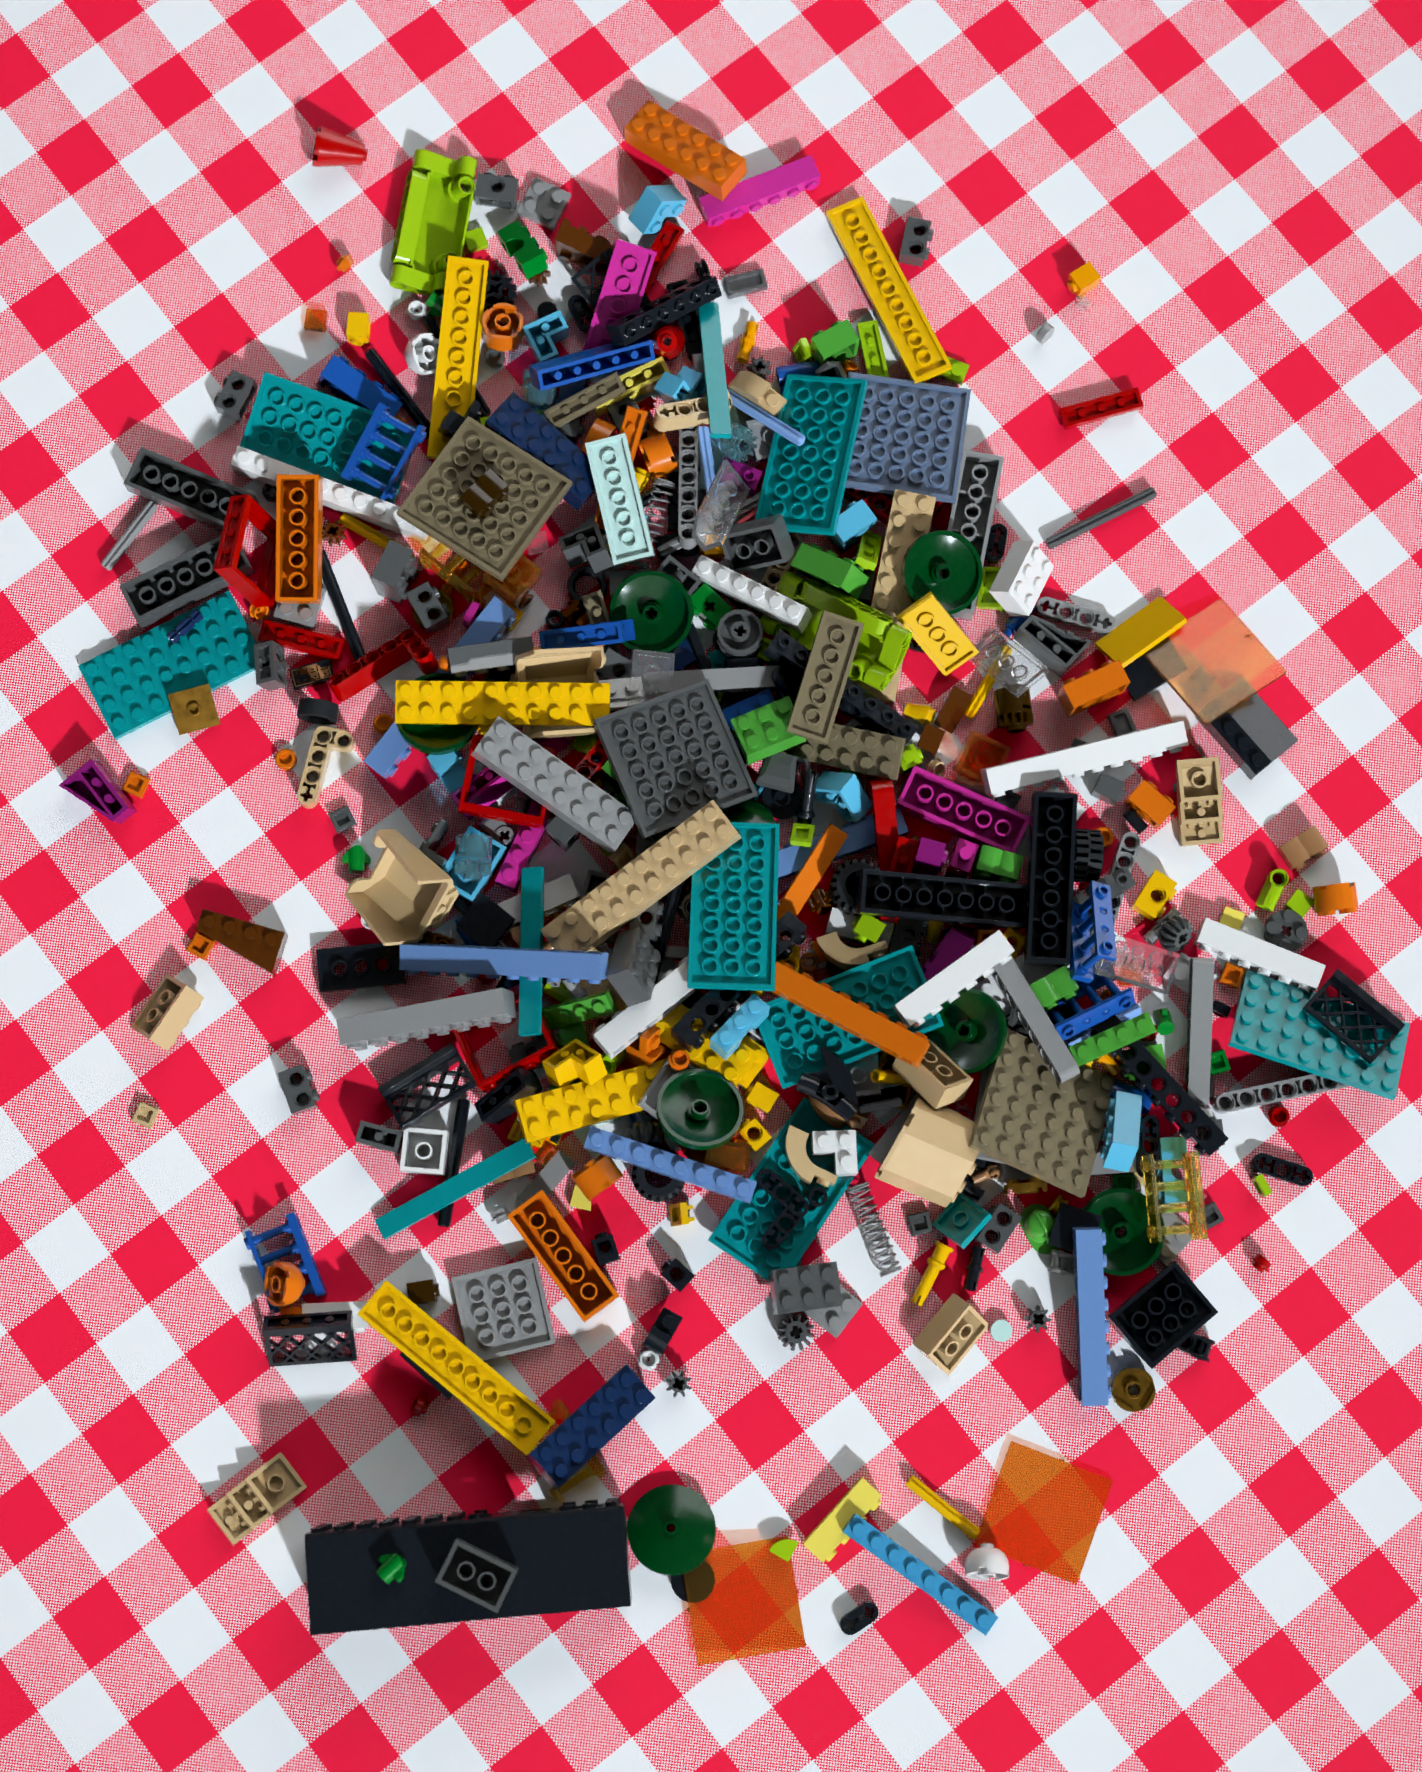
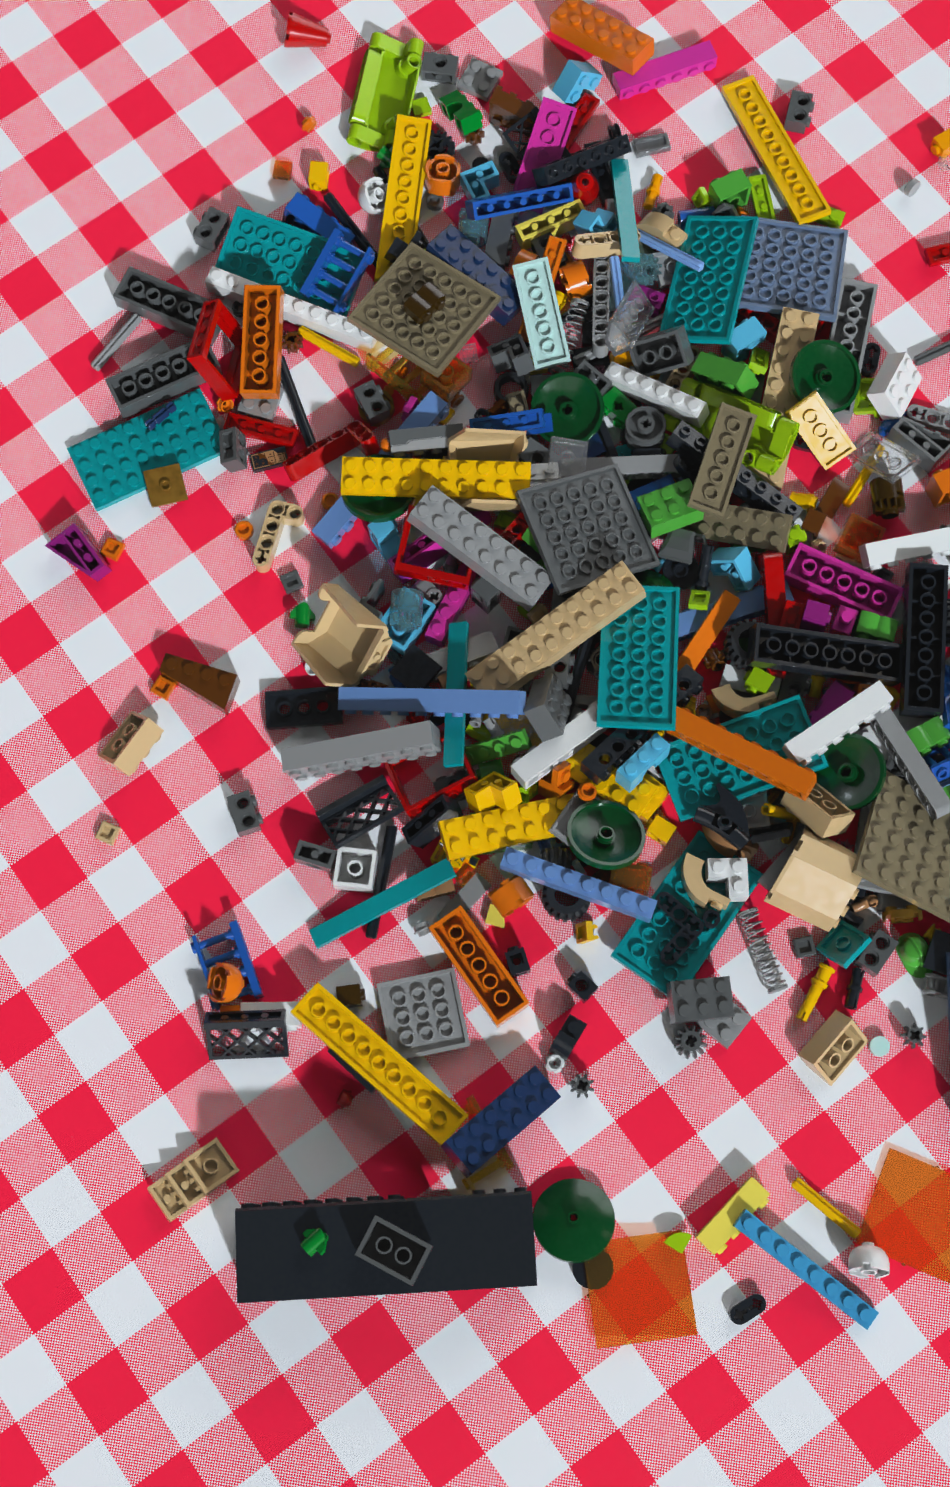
camera: 10 degrees right, 5 degrees down
black tyre [297,698,339,725] -> none
dark grey brick [371,540,420,605] -> none
white plate [407,300,427,321] -> none
dark tan tile [544,372,626,429] -> none
yellow brick [738,1118,772,1153] -> none

